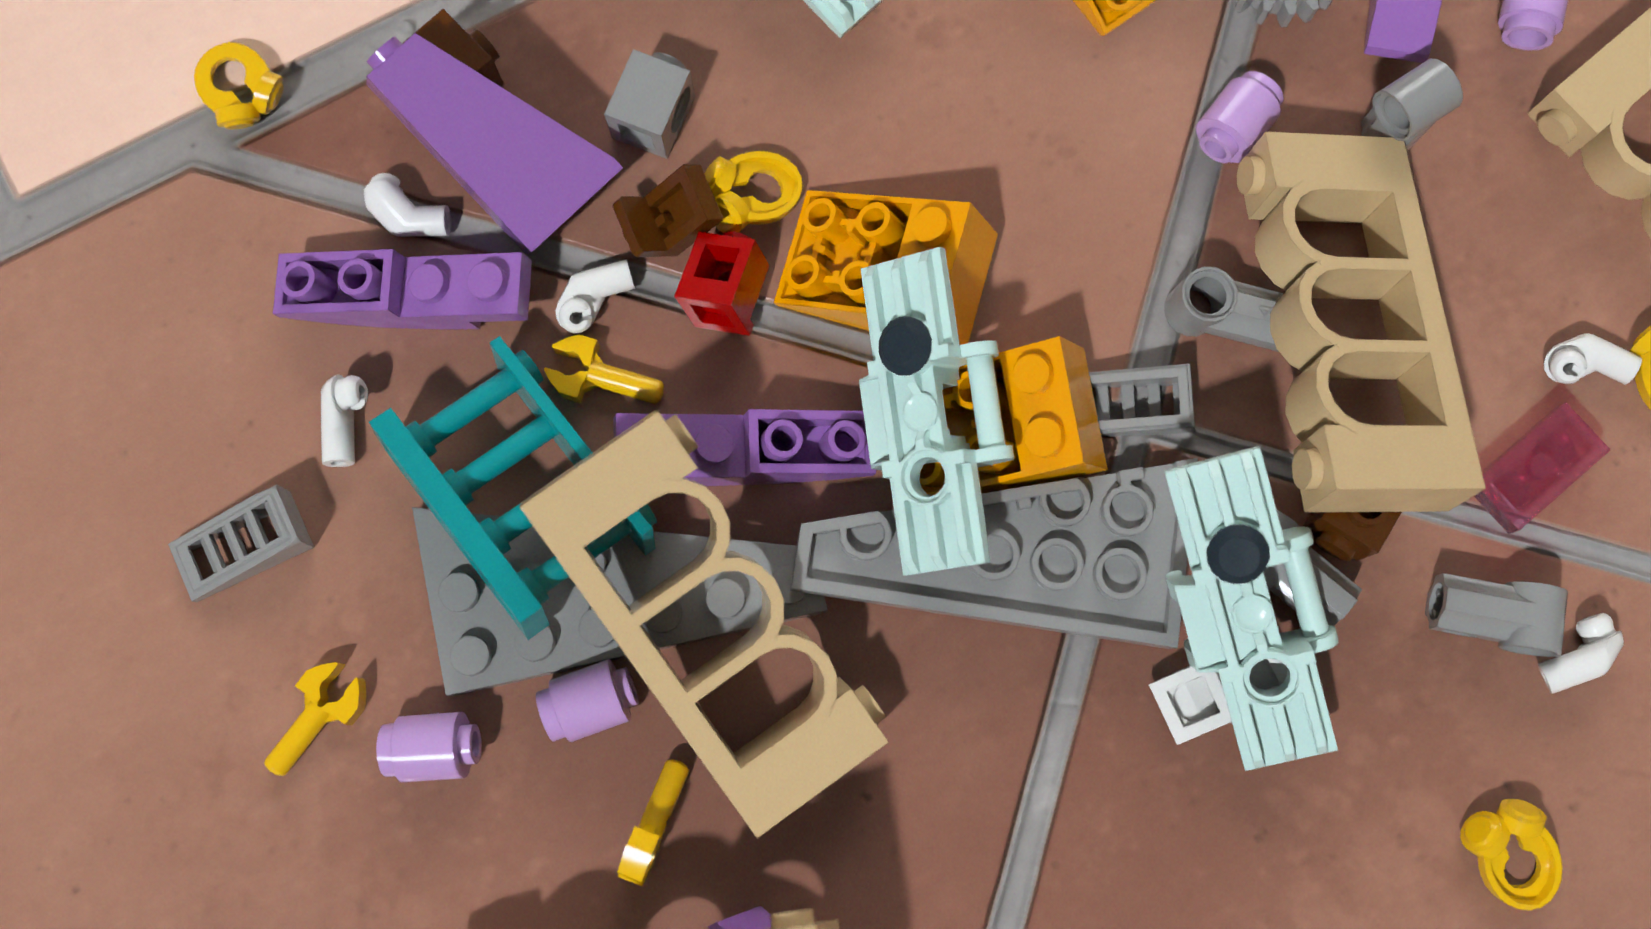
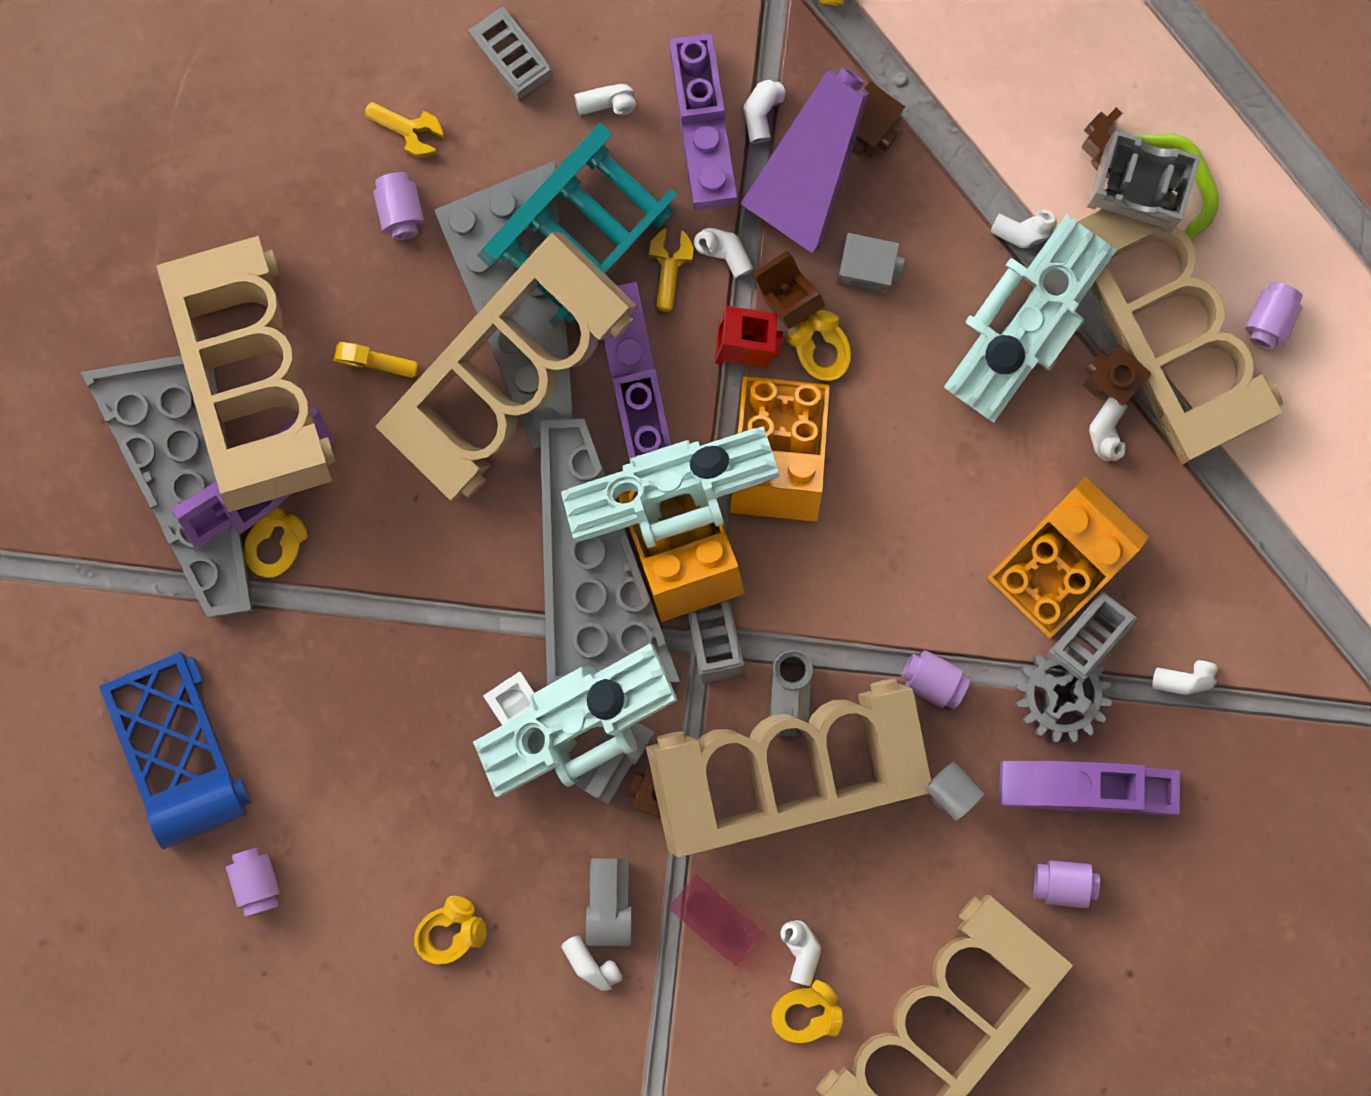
camera: 75 degrees right, 5 degrees up
lavender brick [536,659,639,742] -> none

